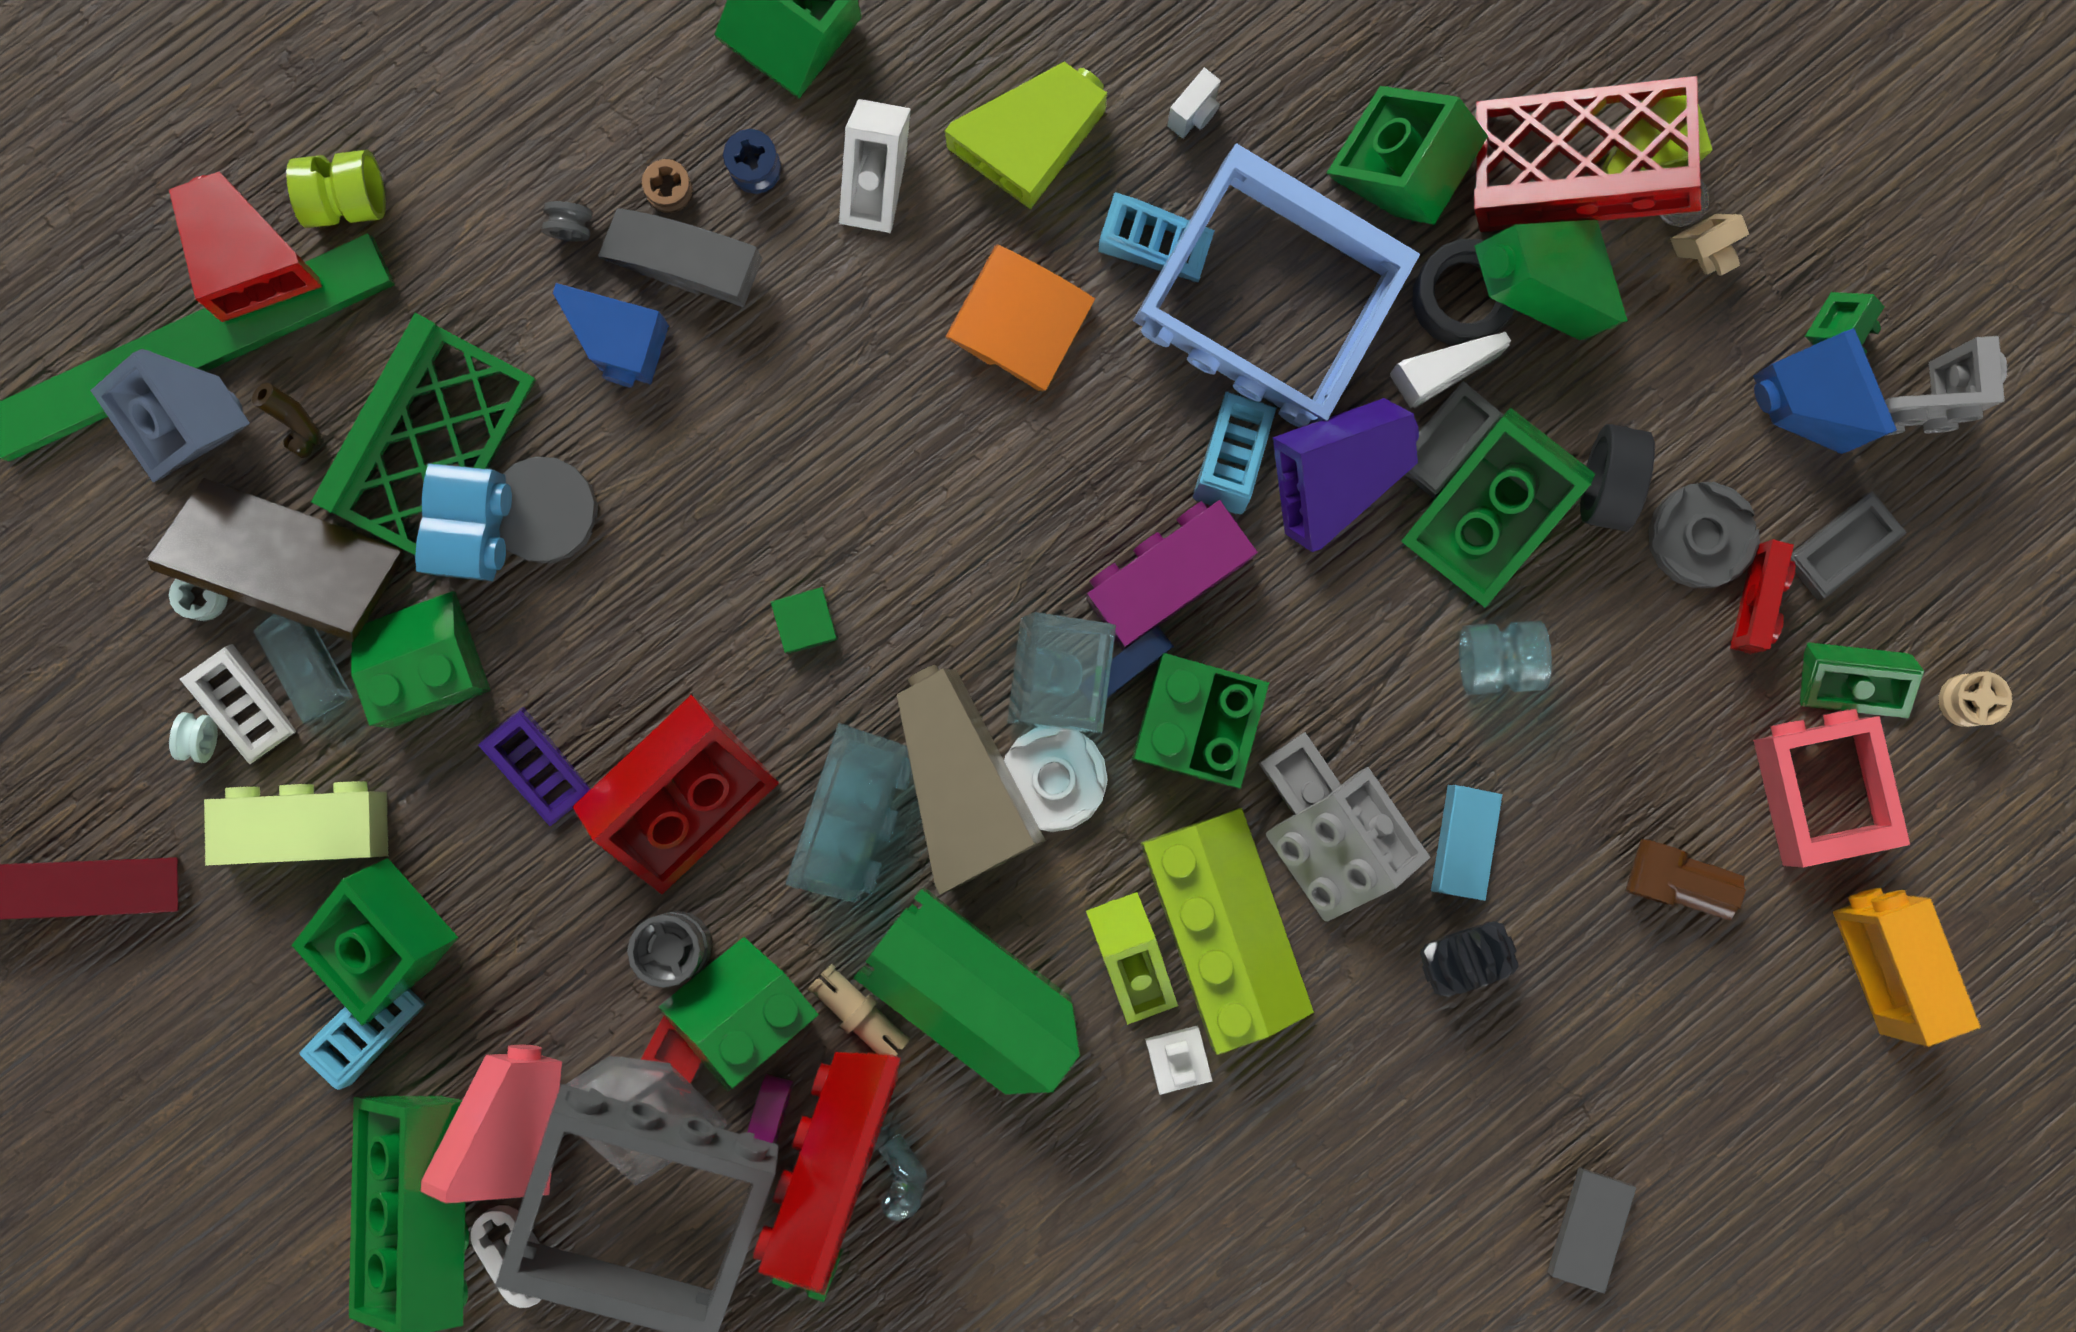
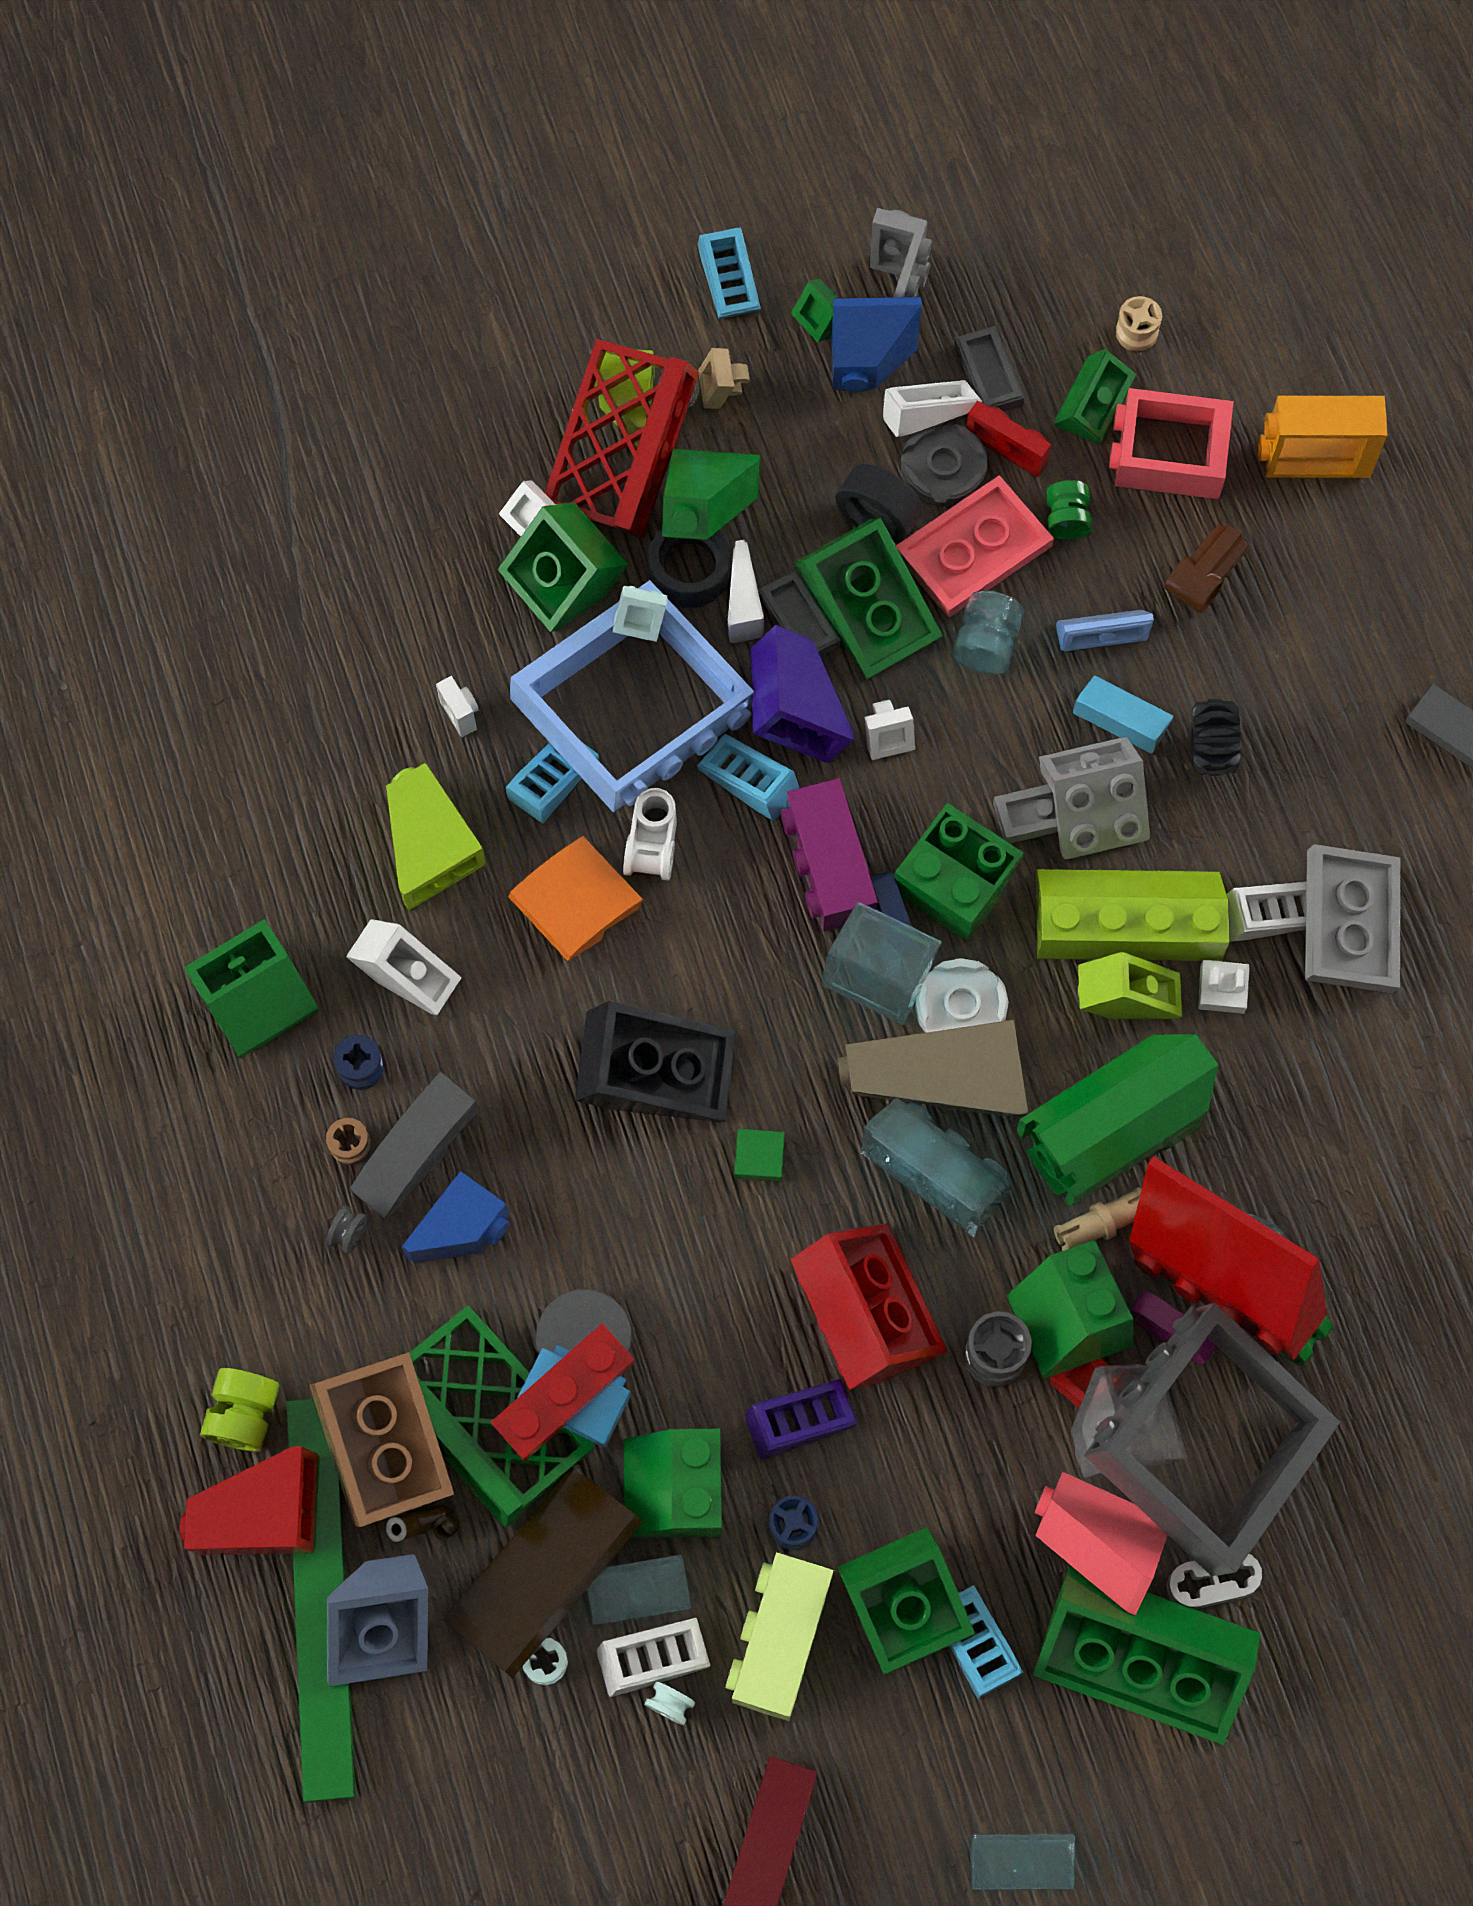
camera: 70 degrees left, 15 degrees down
none -> medium nougat slope [309,1352,454,1527]
none -> red plate [490,1323,636,1461]
none -> white plate [499,480,556,536]
none -> black slope [575,1001,736,1122]
none -> light aqua tile [613,586,668,642]
none -> white piece [623,788,677,881]
none -> medium azure slope [697,227,761,319]
none -> dark blue wheel [769,1495,818,1550]
none -> white tile [865,700,915,760]
none -> white slope [883,380,982,437]
none -> coral plate [896,475,1054,618]
none -> clear light blue slope [970,1834,1075,1890]
none -> green wheel [1046,480,1092,540]
none -> light blue slope [1056,610,1154,651]
none -> white slope [1227,882,1307,942]
none -> light grey plate [1305,844,1400,993]

